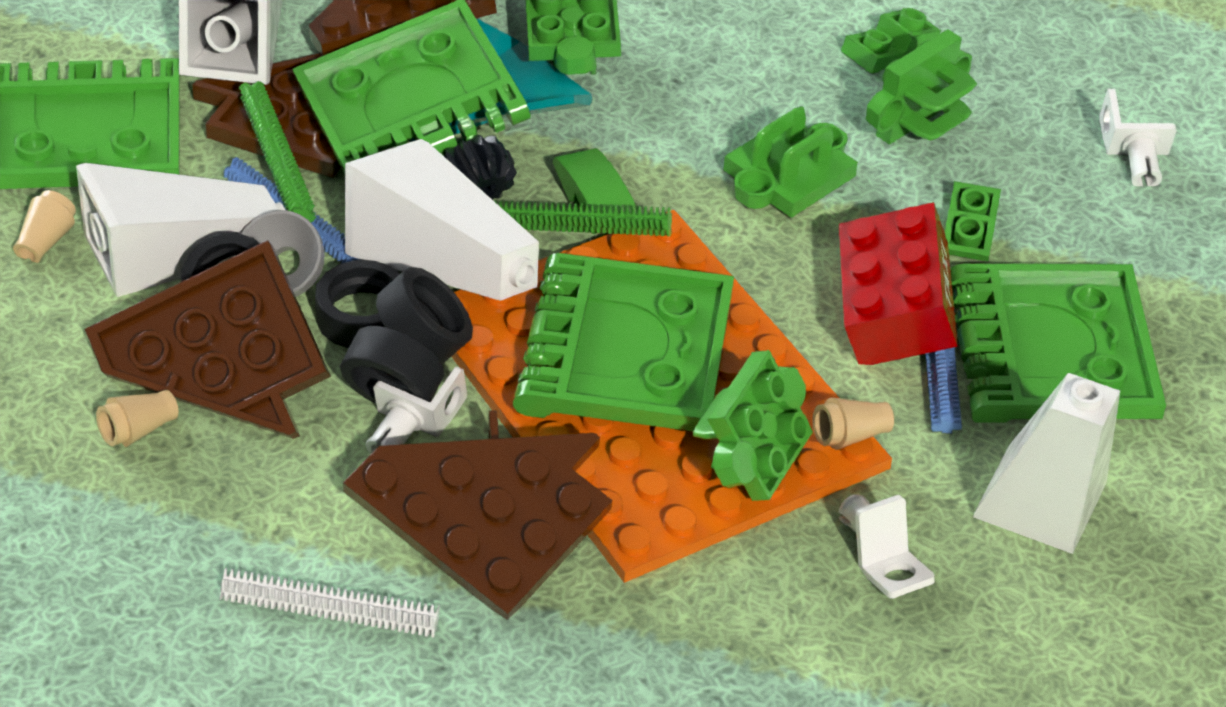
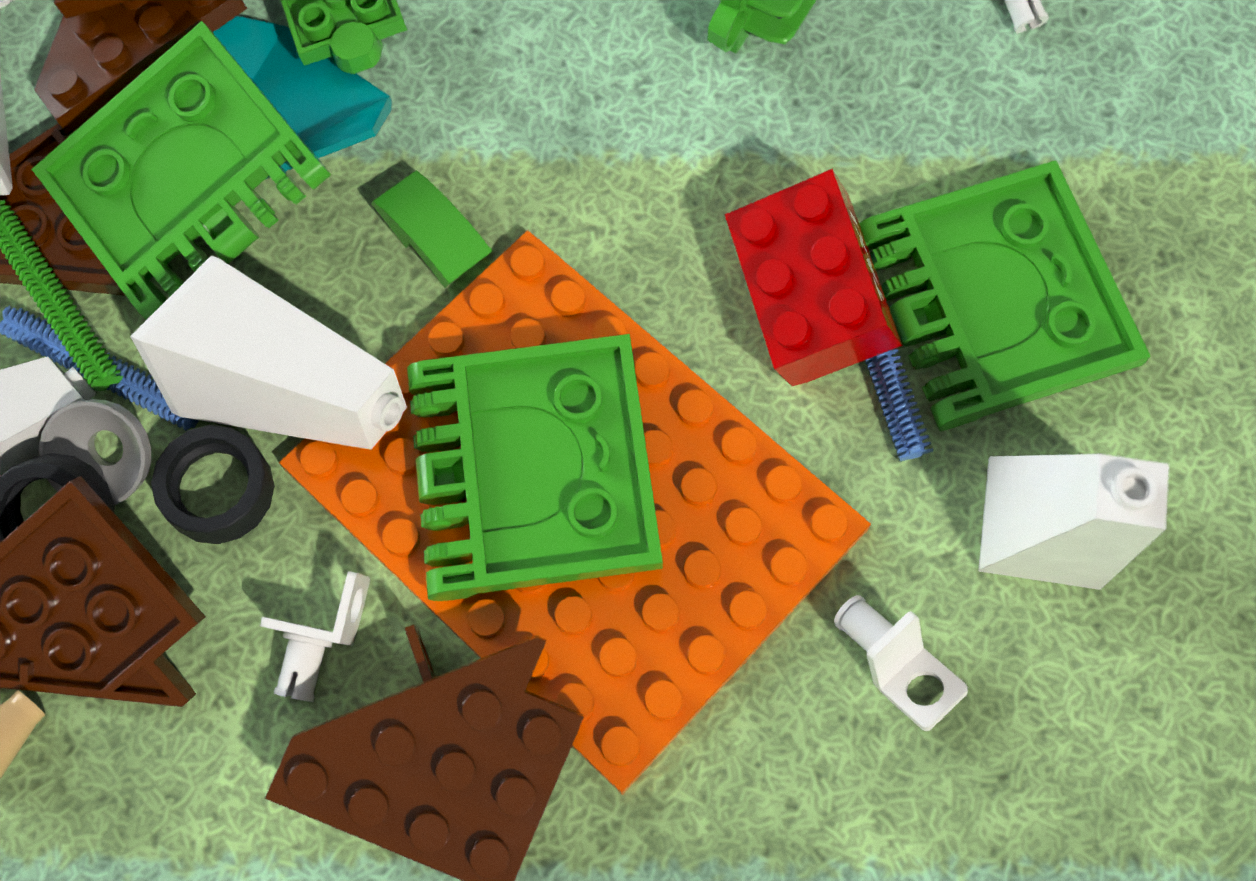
camera: 10 degrees left, 25 degrees up
black tyre [339,326,445,403] -> none
black tyre [376,267,473,364] -> none
black gear [444,135,517,200] -> none
bright green axle [494,200,672,236] -> none
bright green piece [693,350,813,501] -> none
bright green piece [723,106,858,218] -> none
tan cone [812,398,894,450] -> none
bright green slope [944,181,1001,262] -> none

